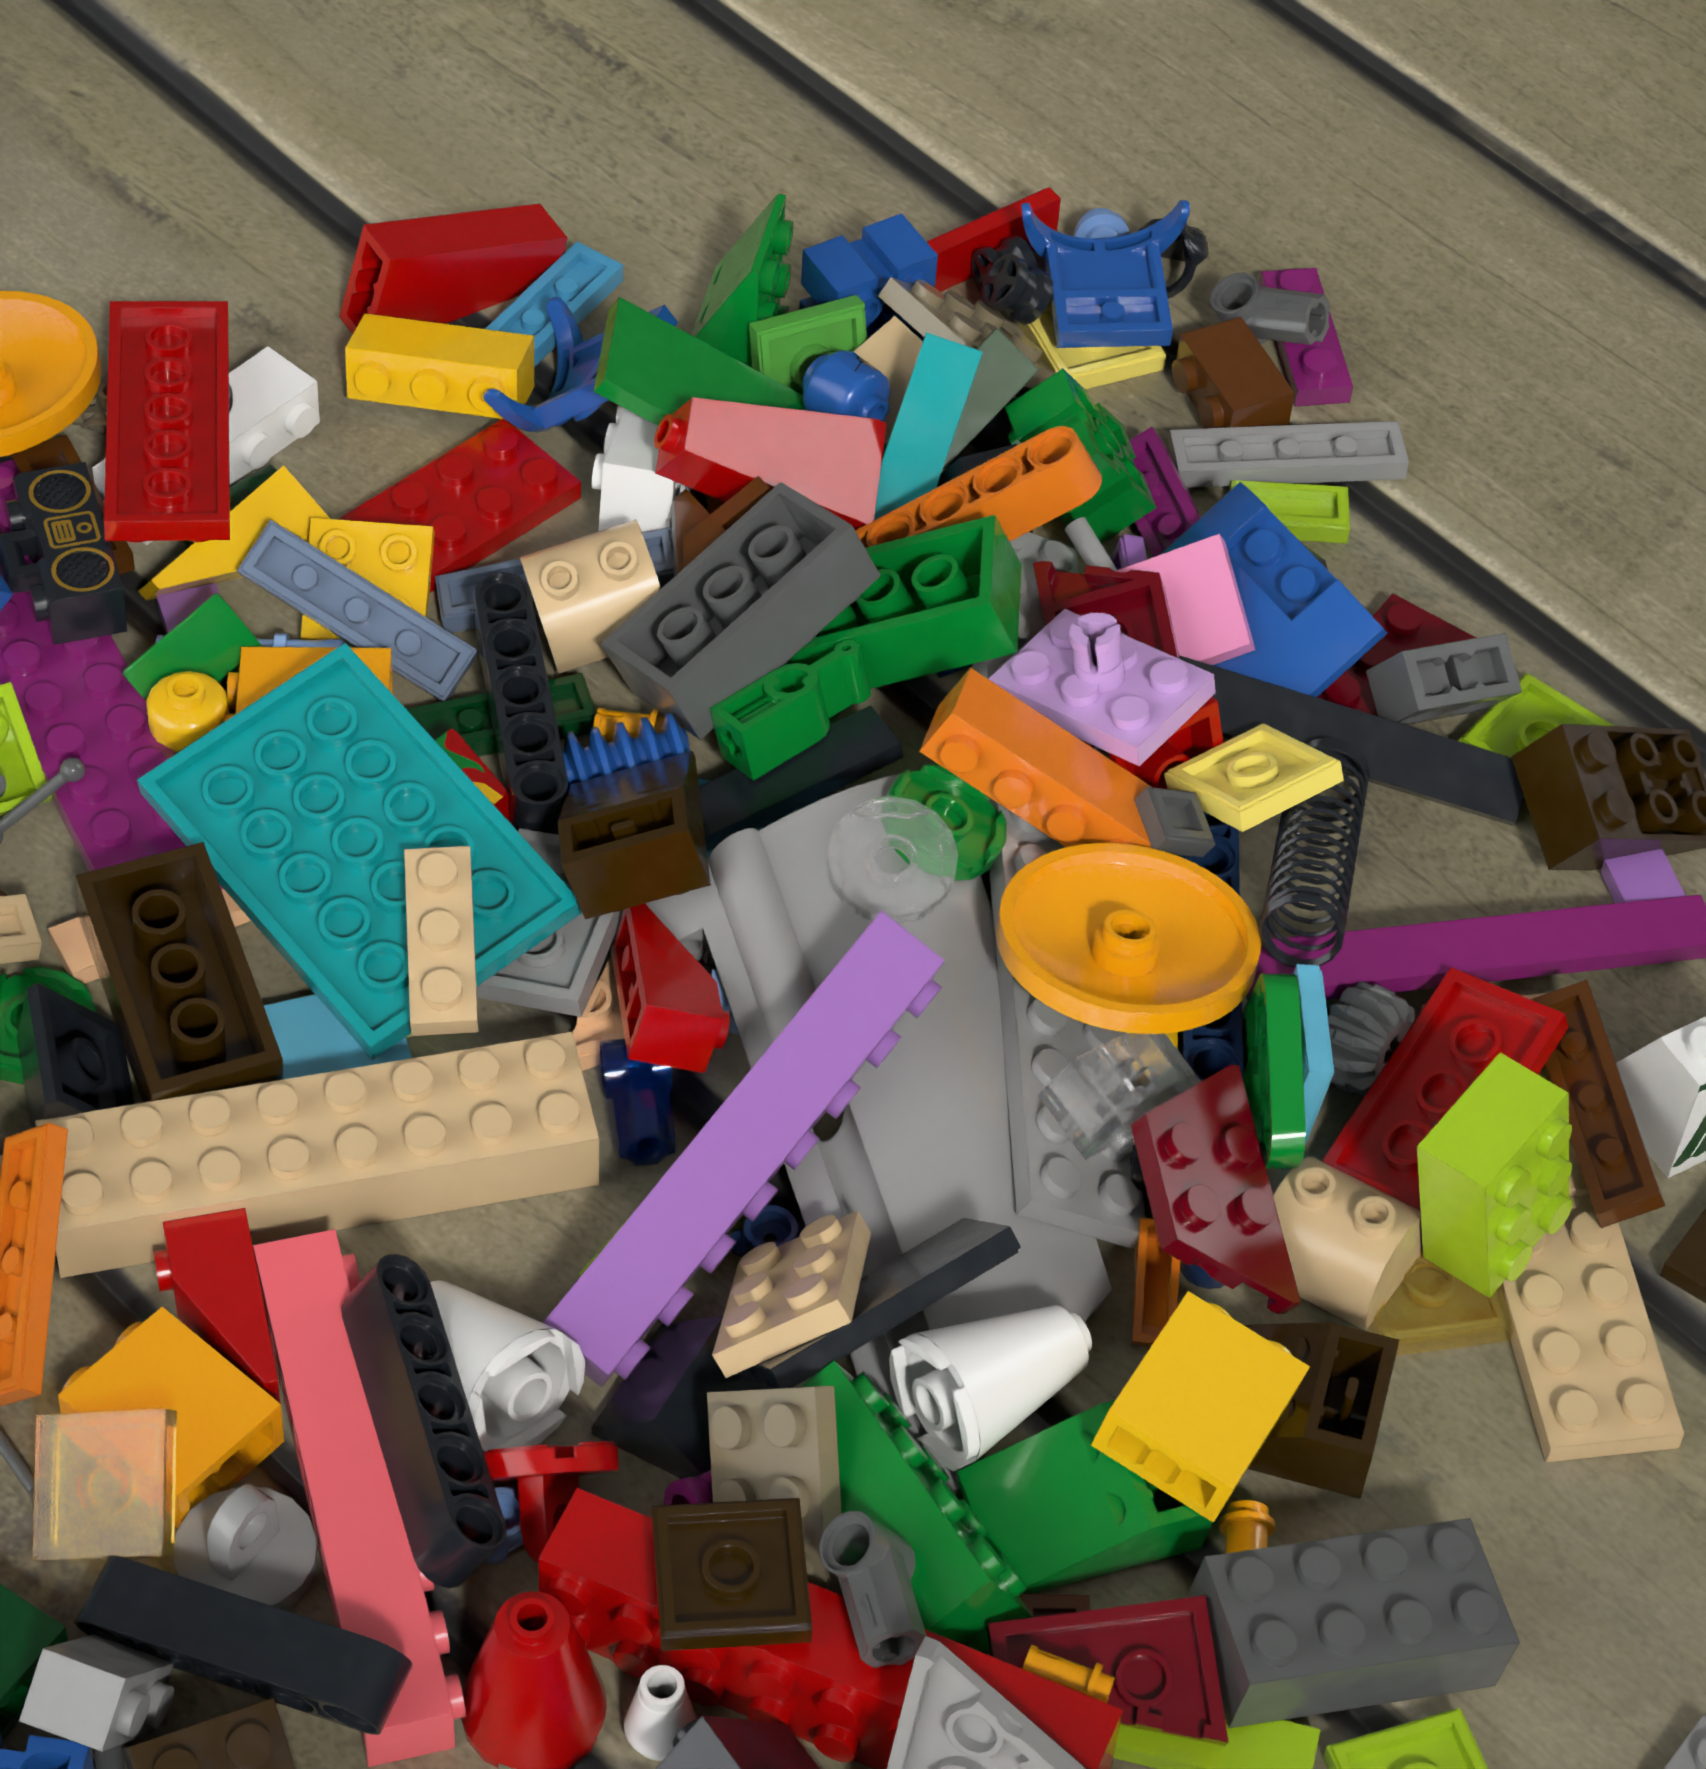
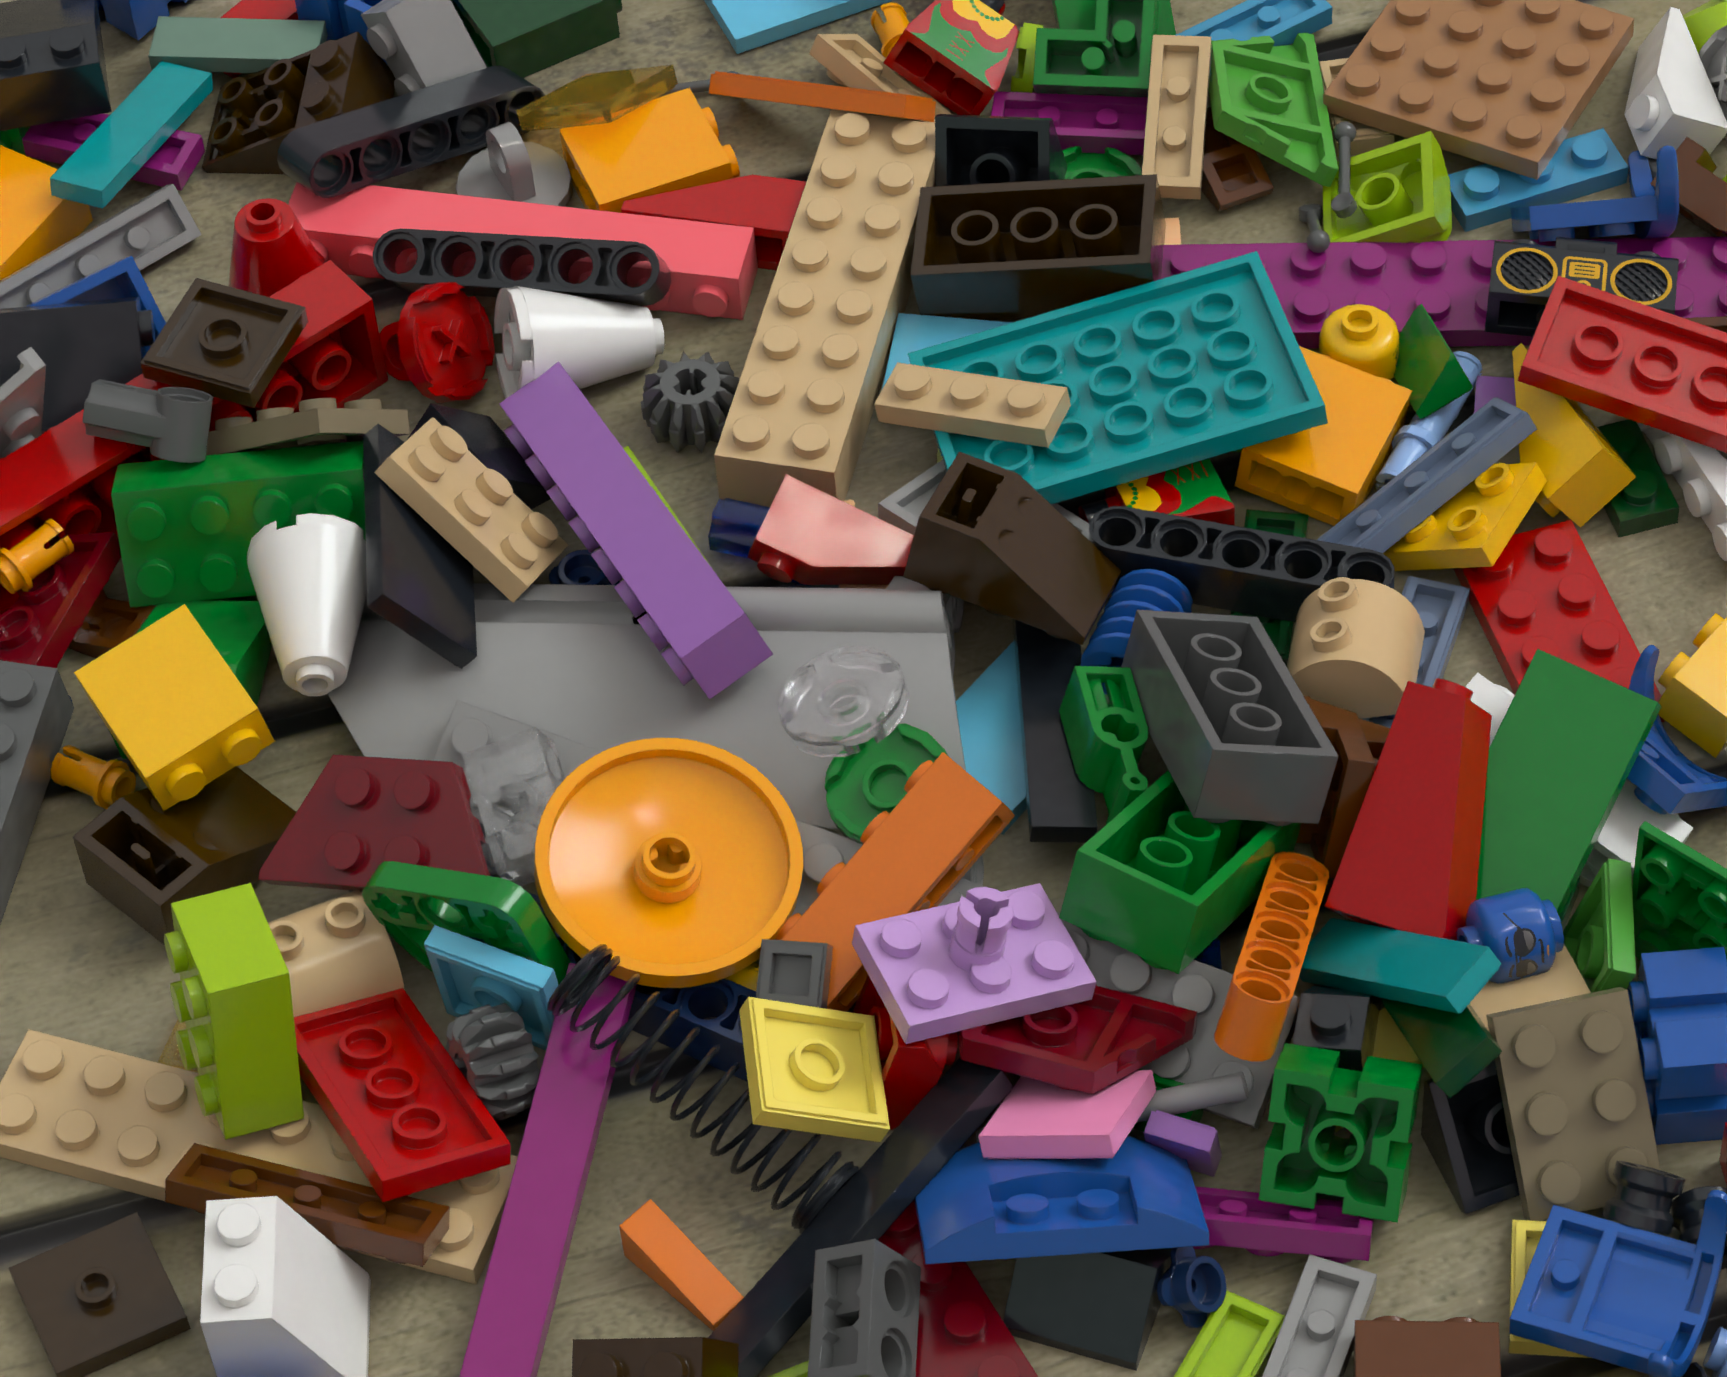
camera: 125 degrees right, 0 degrees up
none -> orange piece [619,1199,744,1331]
none -> dark grey gear [641,351,739,453]

